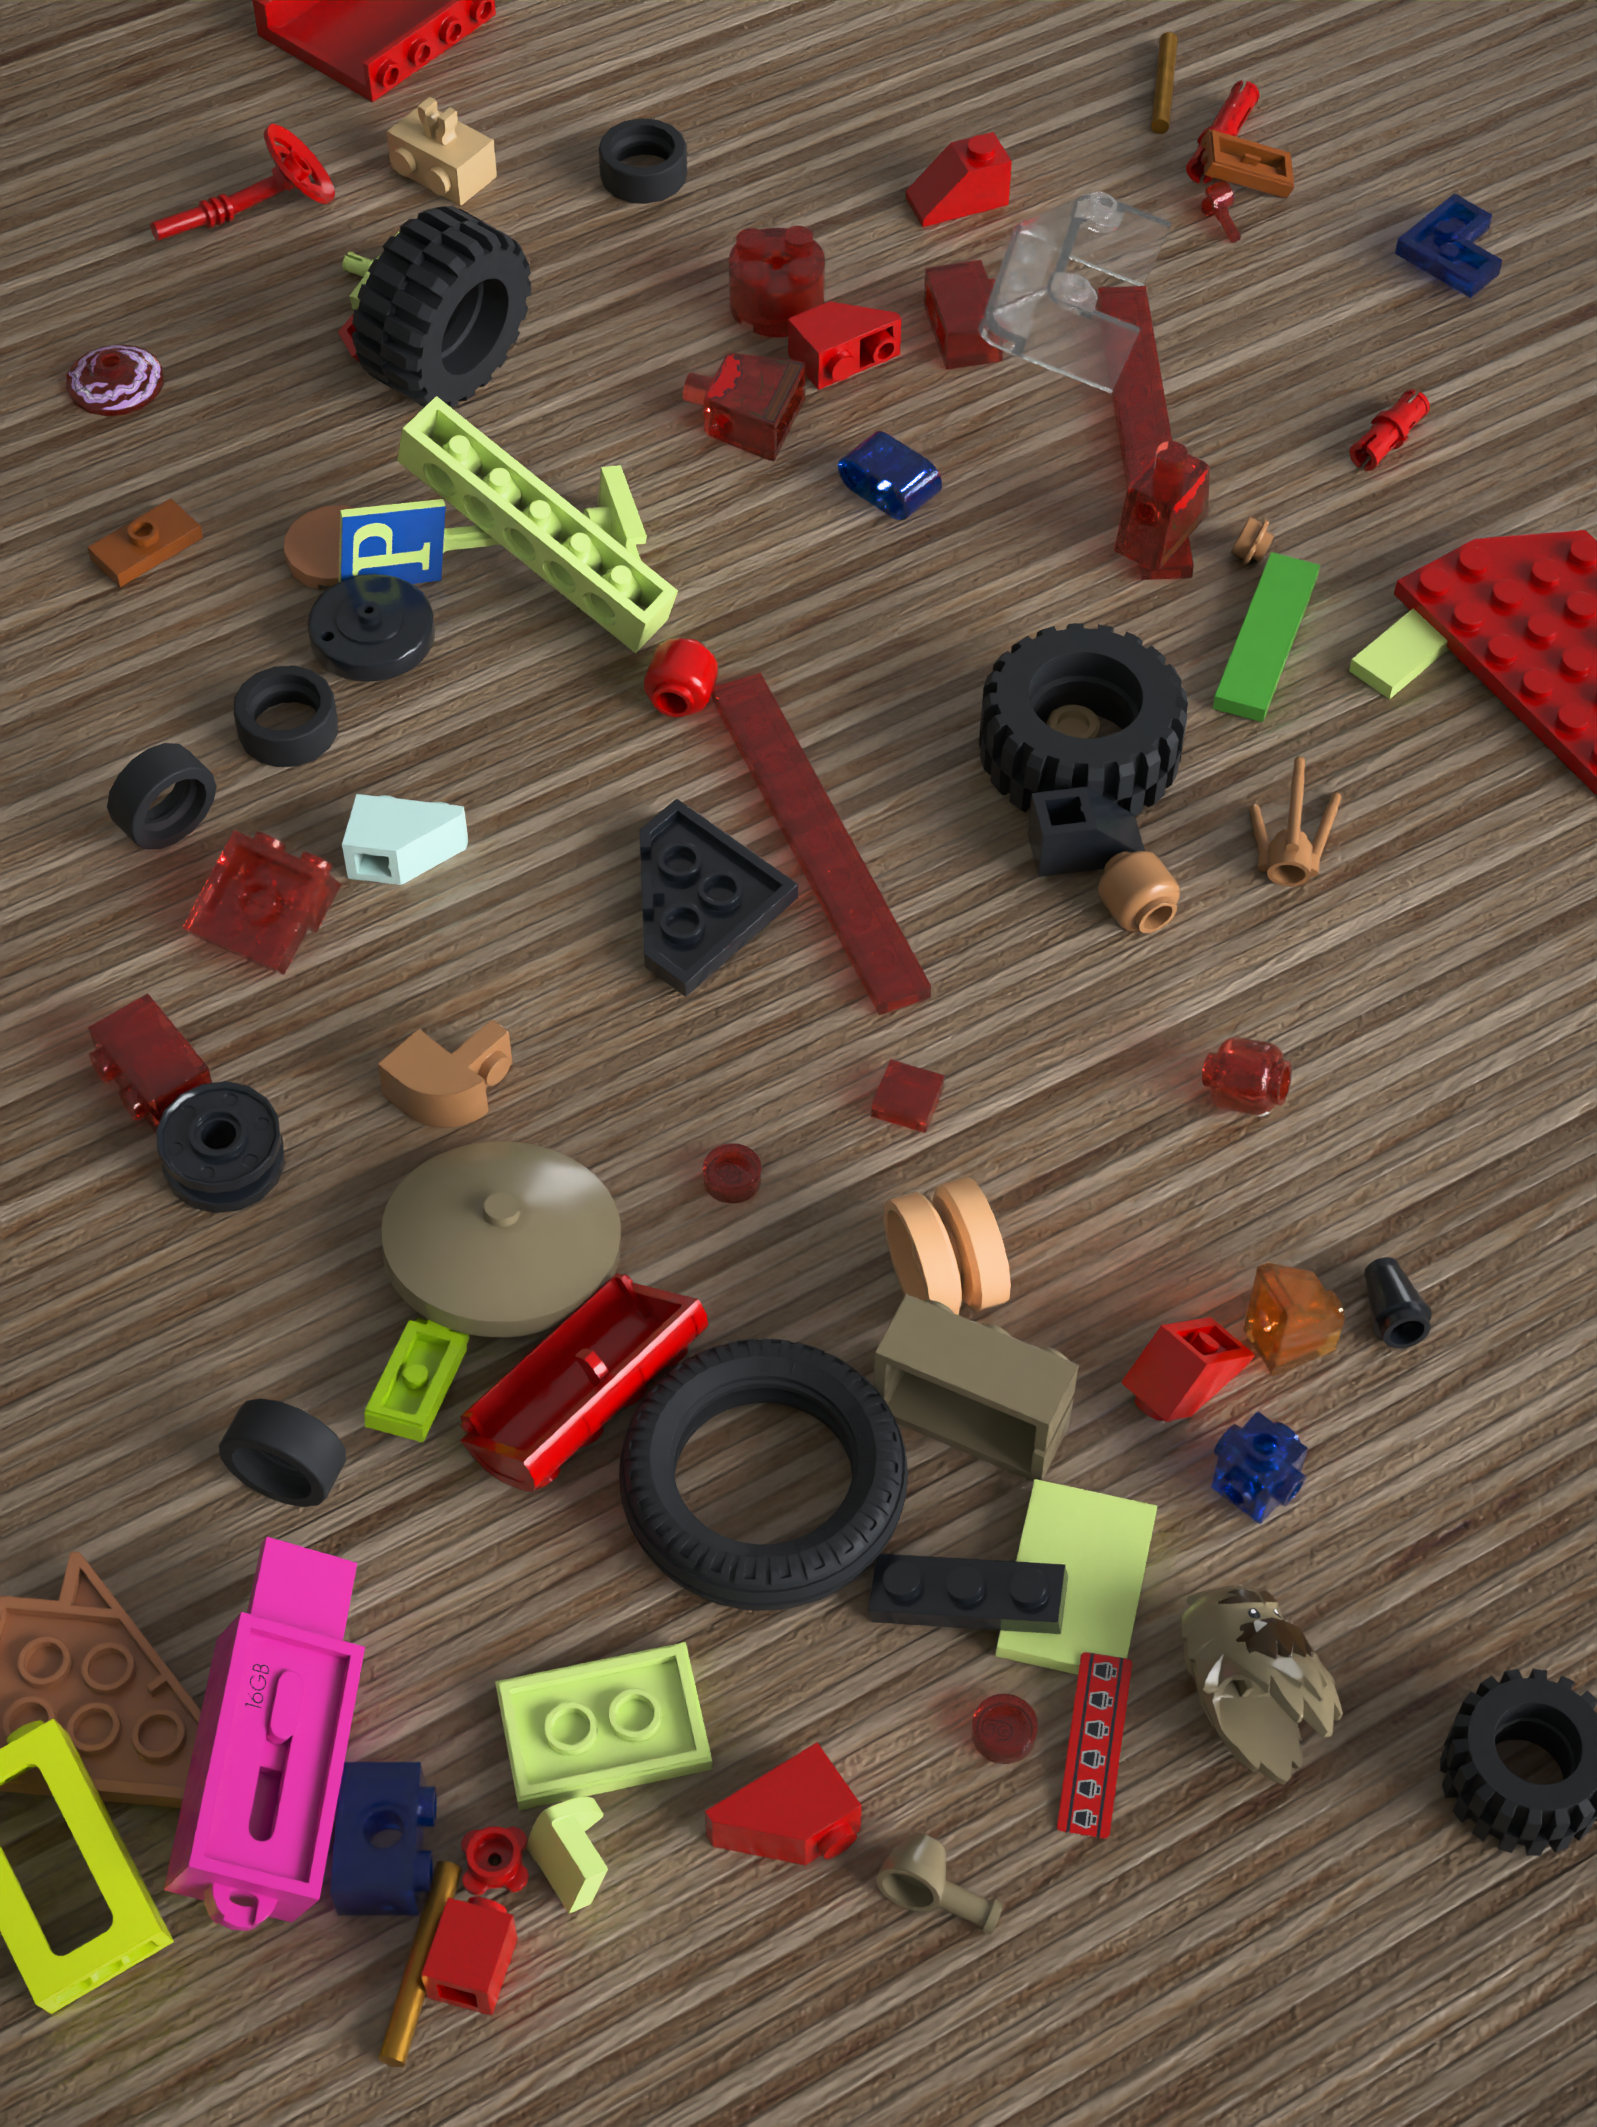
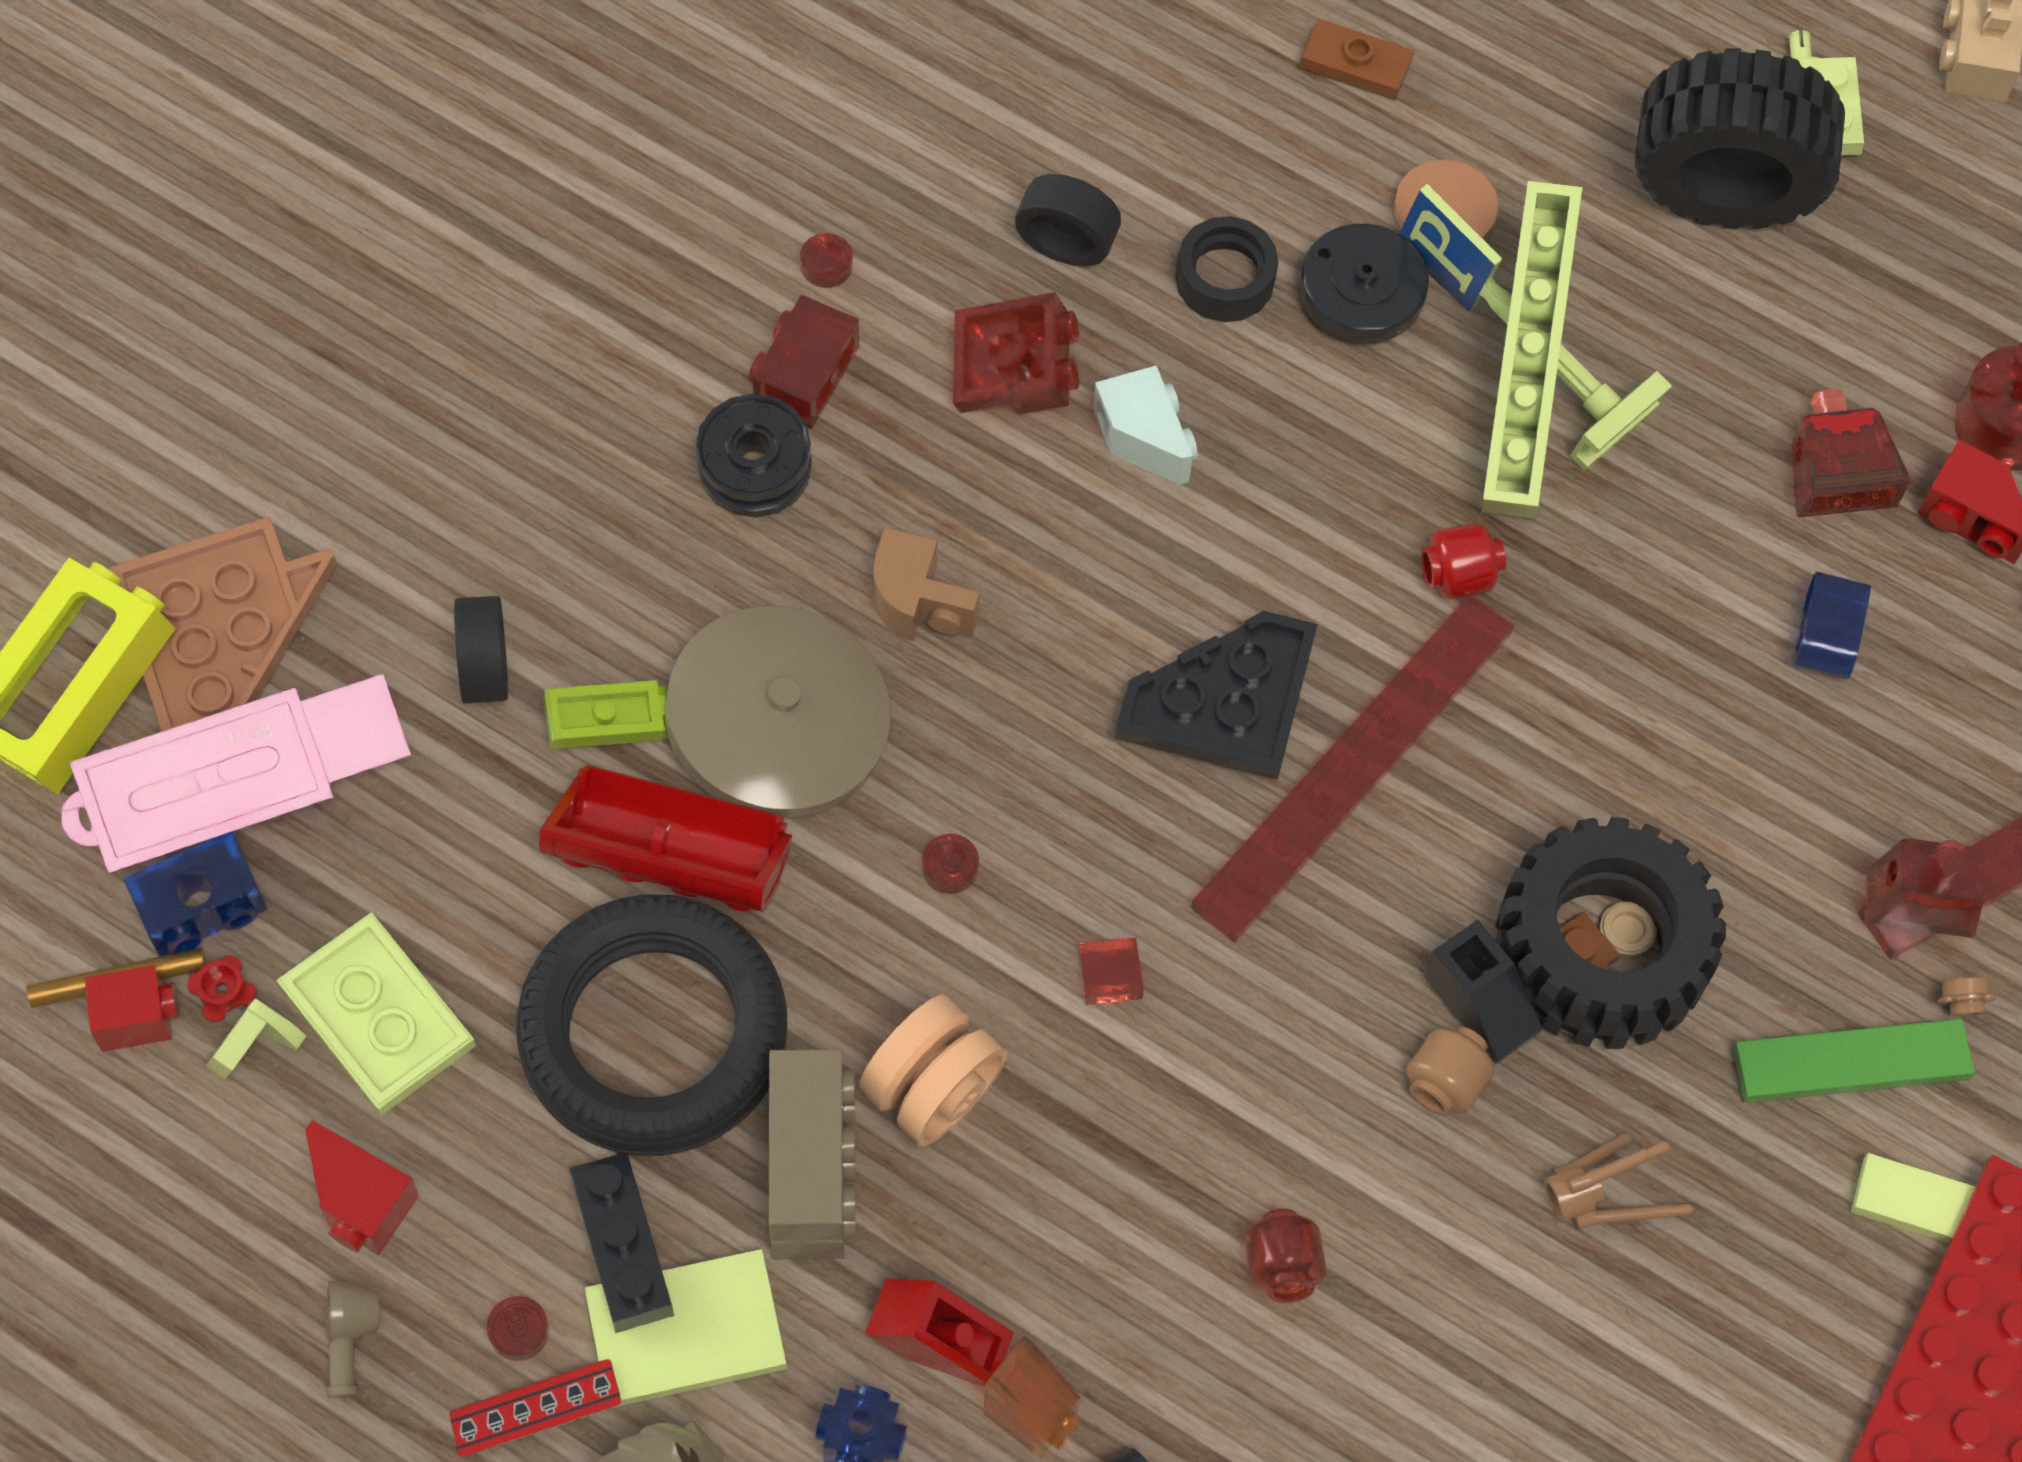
camera: 60 degrees right, 10 degrees up
none -> clear red tile [800,233,853,288]

